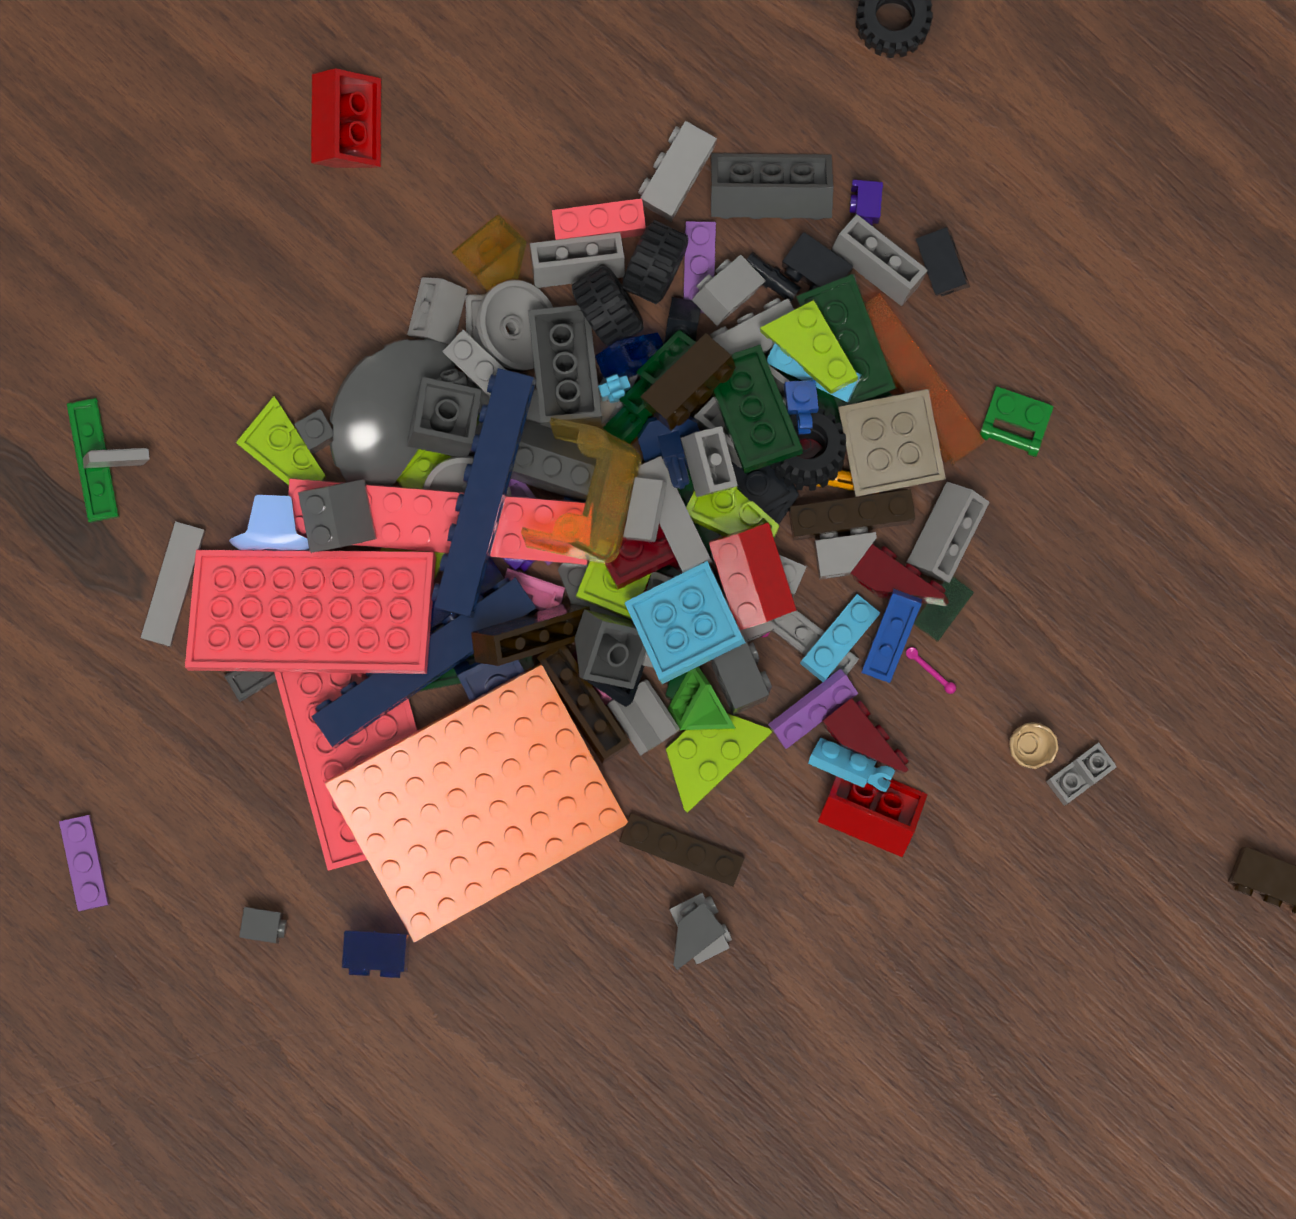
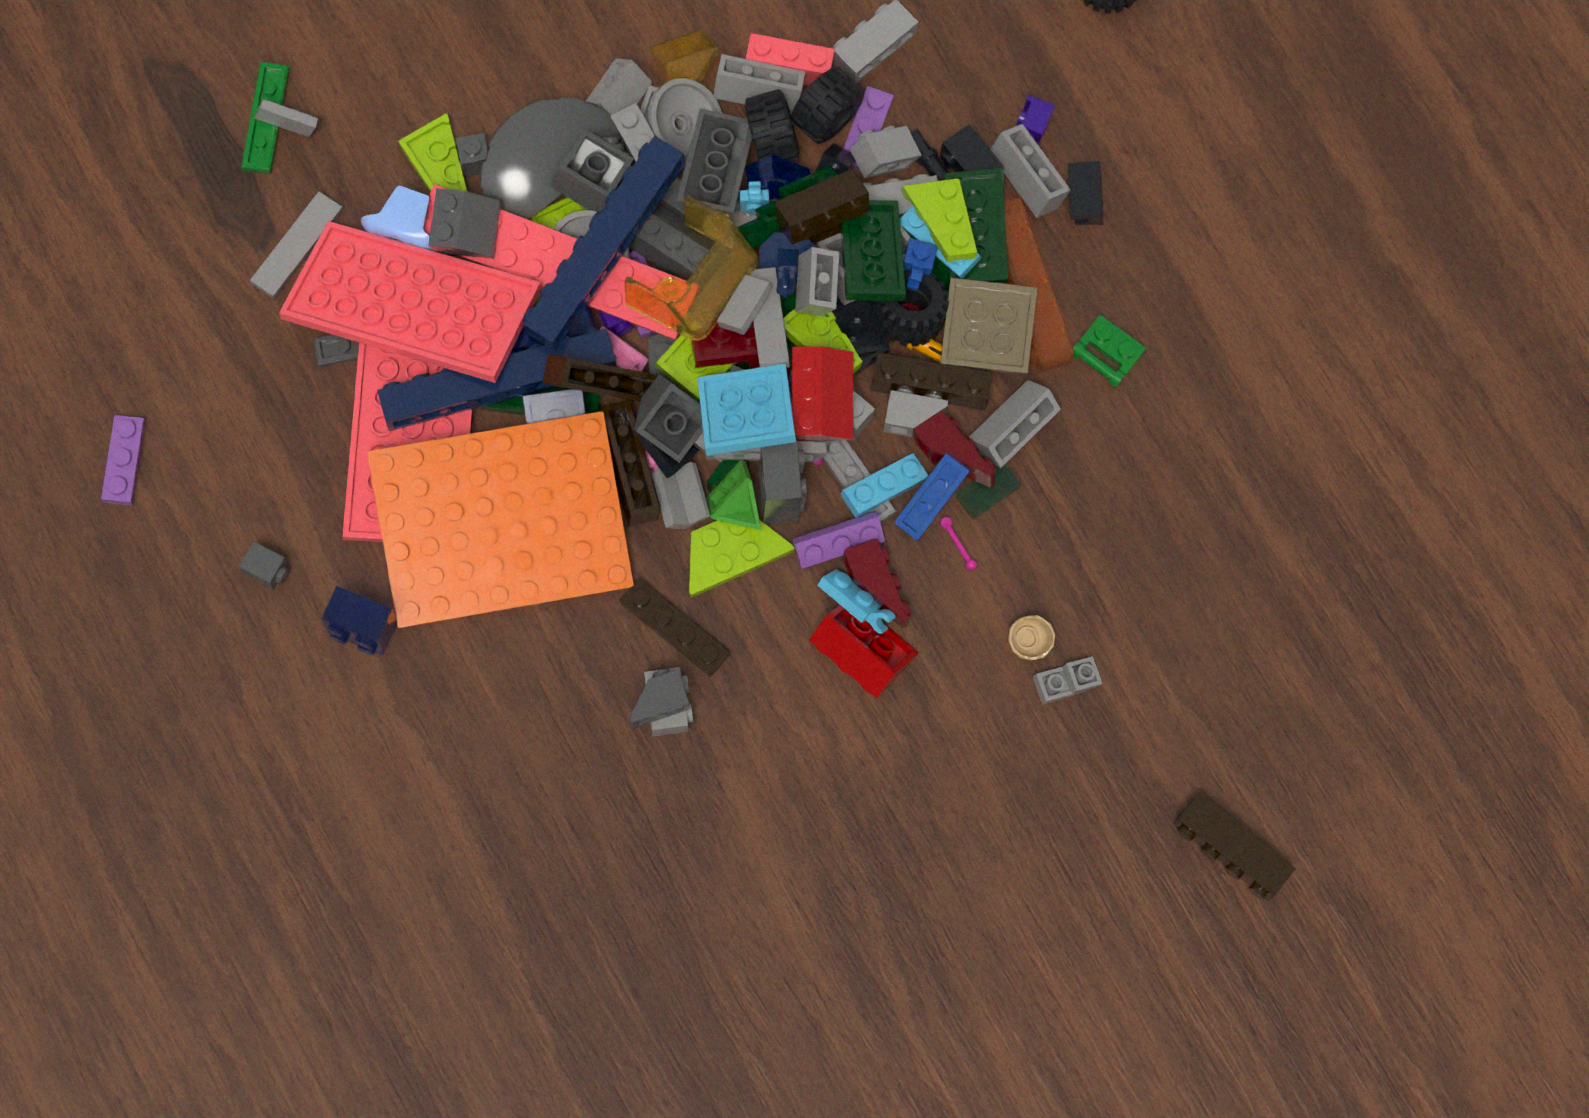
camera: 10 degrees right, 10 degrees down
dark grey slope [711,153,833,220] -> none

